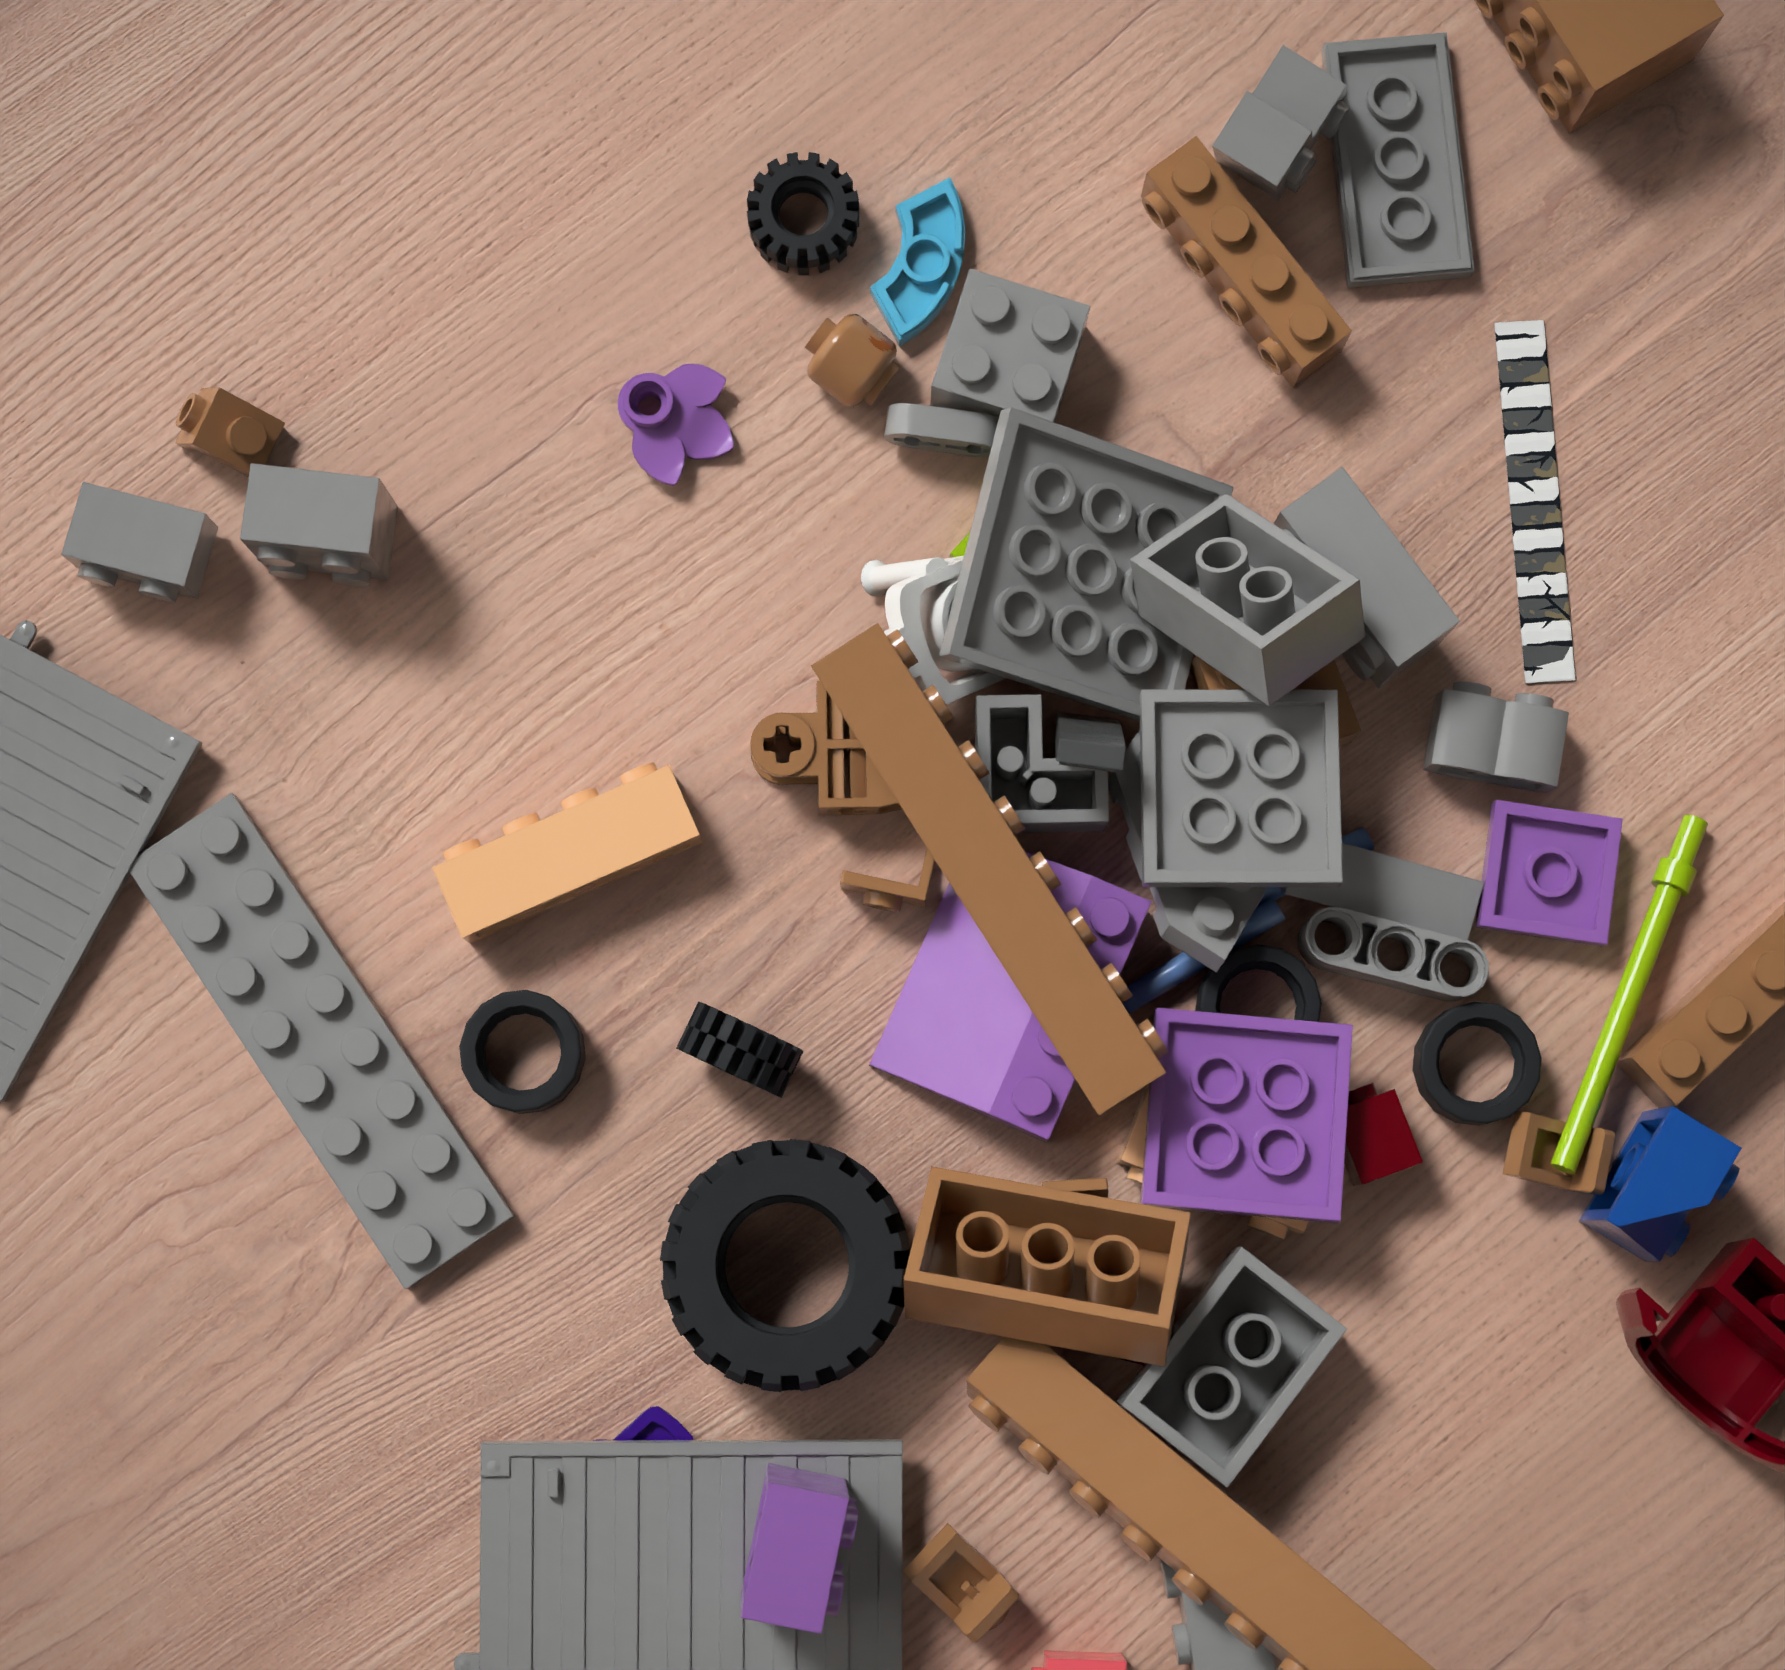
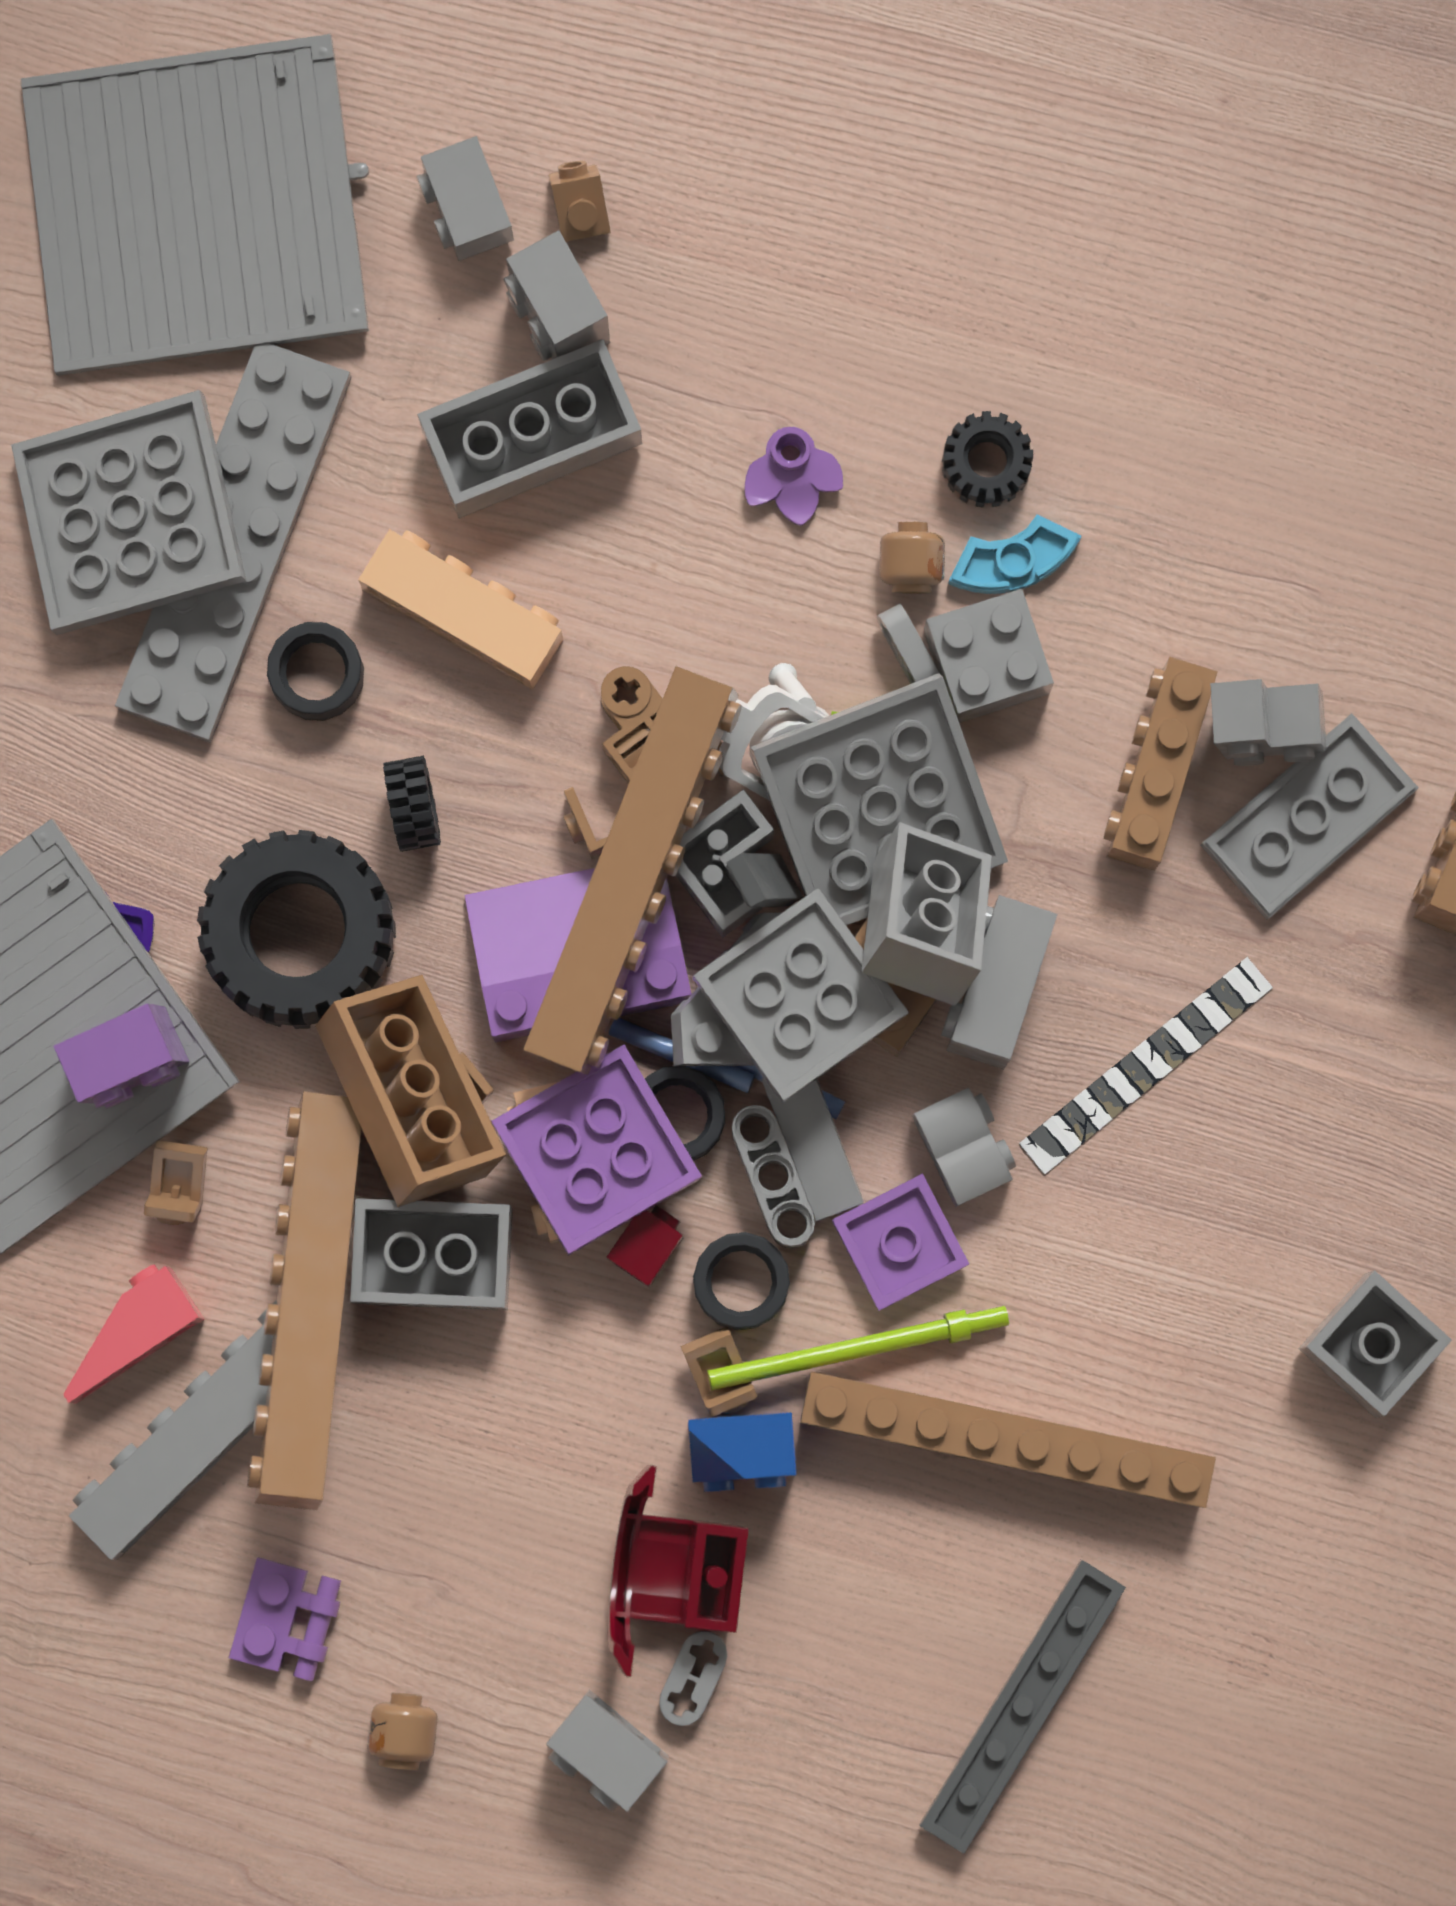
camera: 55 degrees right, 0 degrees up
none -> light grey plate [11,390,247,635]
none -> light grey brick [417,339,642,518]

